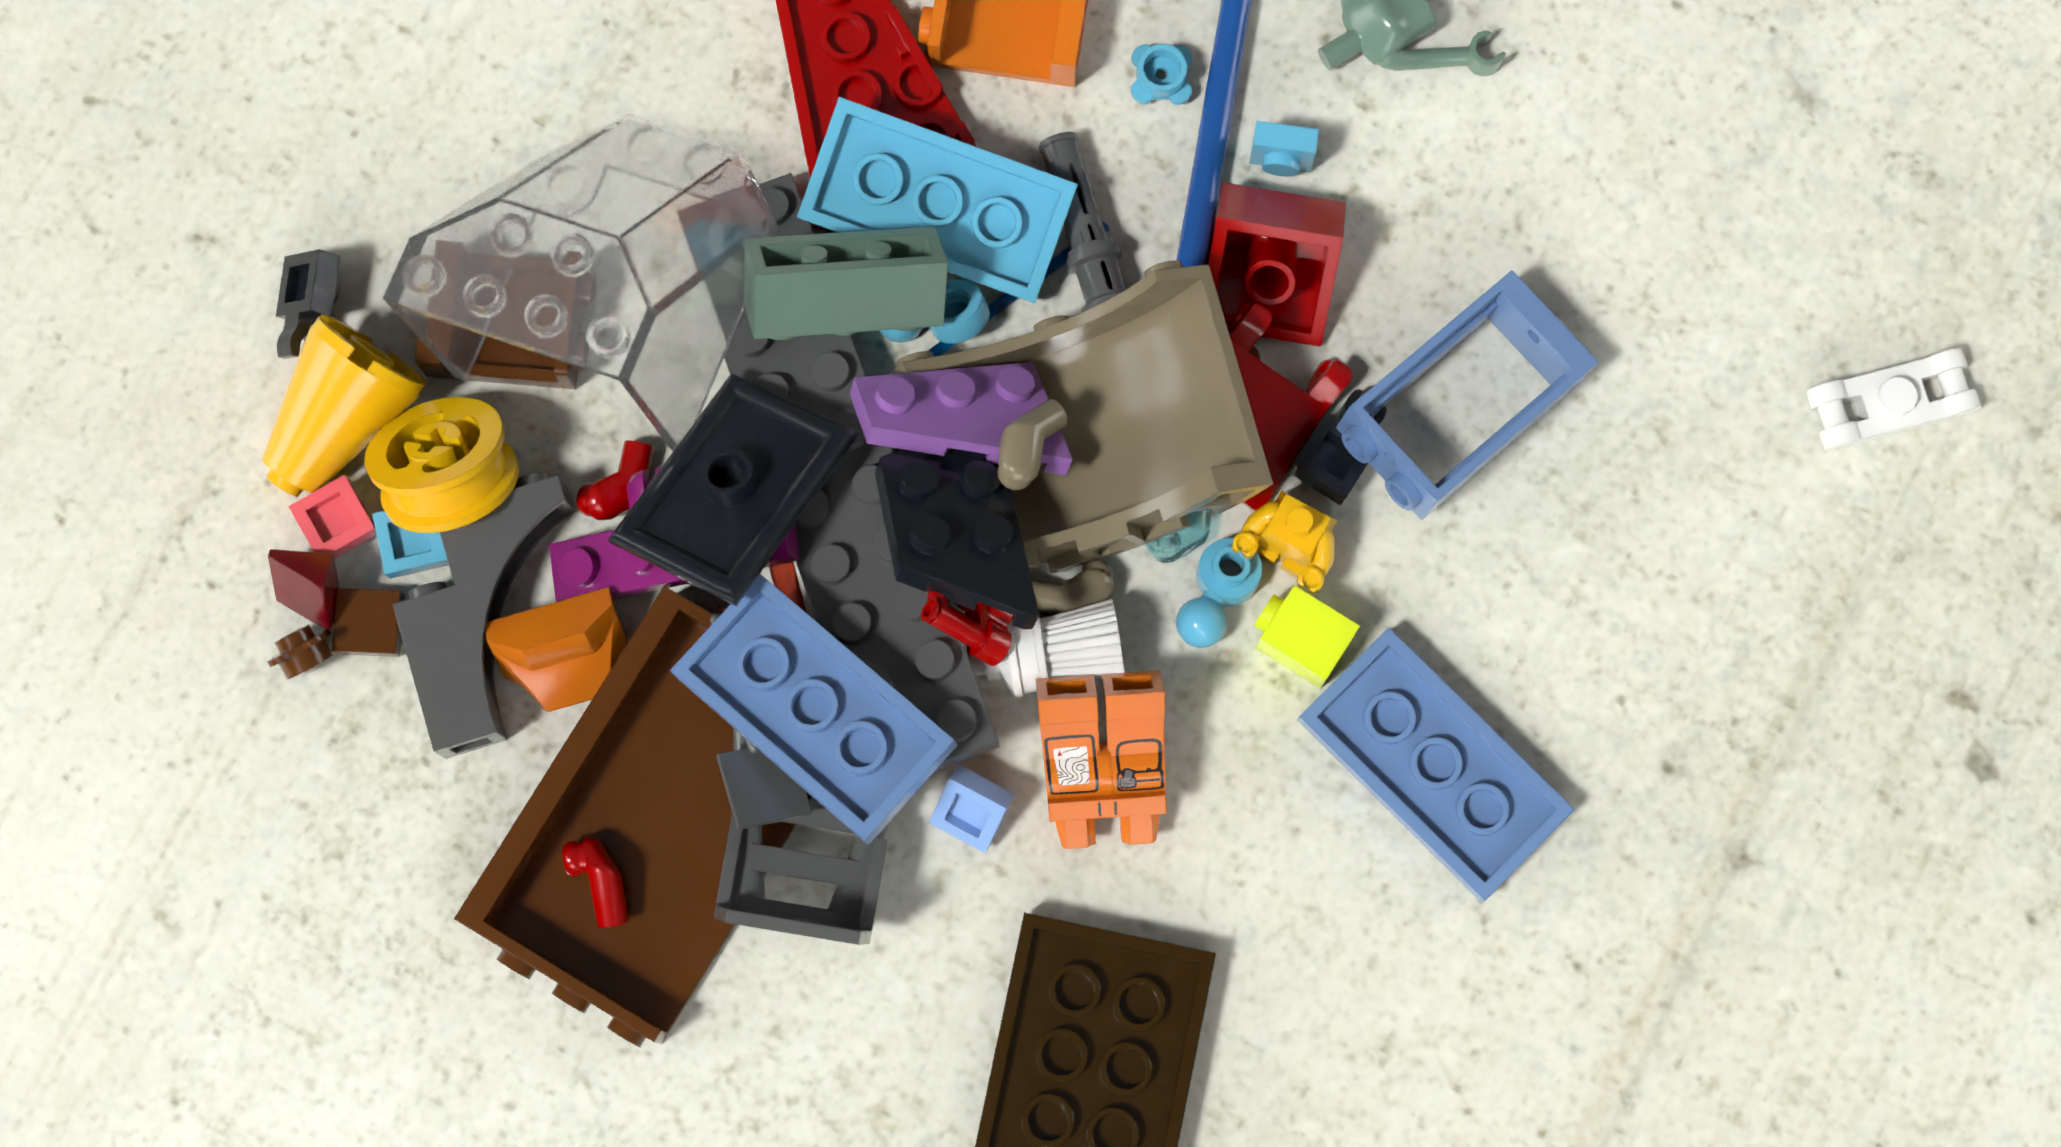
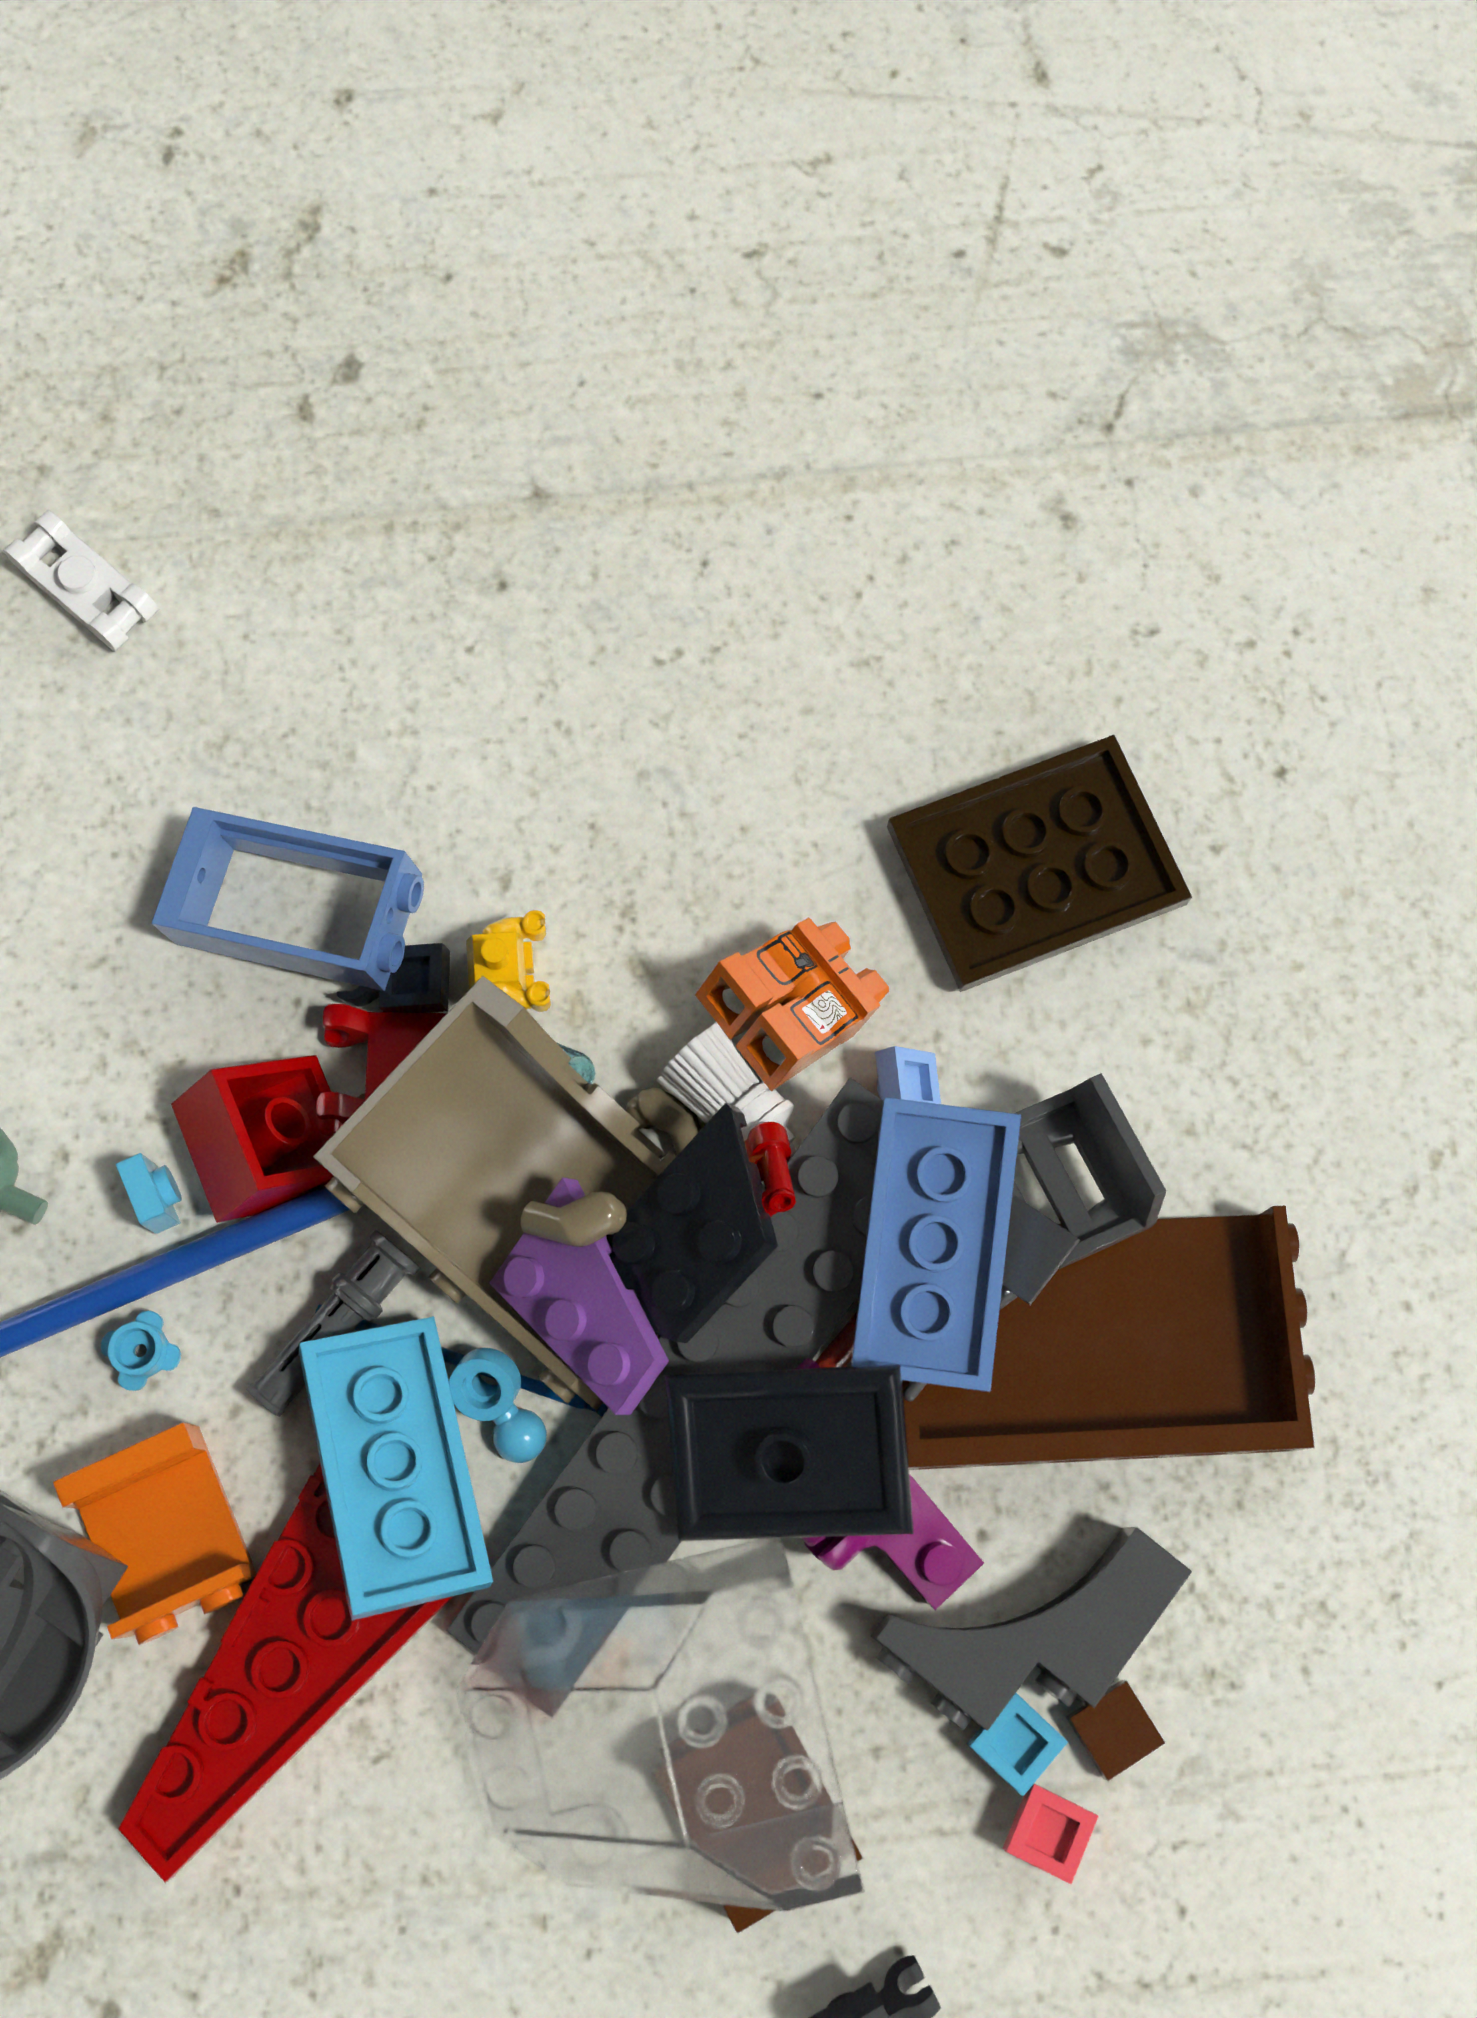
camera: 130 degrees left, 5 degrees down
yellow cone [262,314,427,497] -> none
reddish brown plate [267,624,333,680] -> none
dark red slope [268,549,339,629] -> none
yellow wheel [364,397,519,533] -> none
orange slope [485,587,628,712] -> none
red arm [562,836,629,928] -> none
red arm [576,440,655,521] -> none
sand green brick [744,226,948,340] -> none
medium azure plate [1176,538,1262,648] -> none
neon yellow brick [1254,585,1360,689] -> none
medium blue plate [1297,627,1575,903] -> none

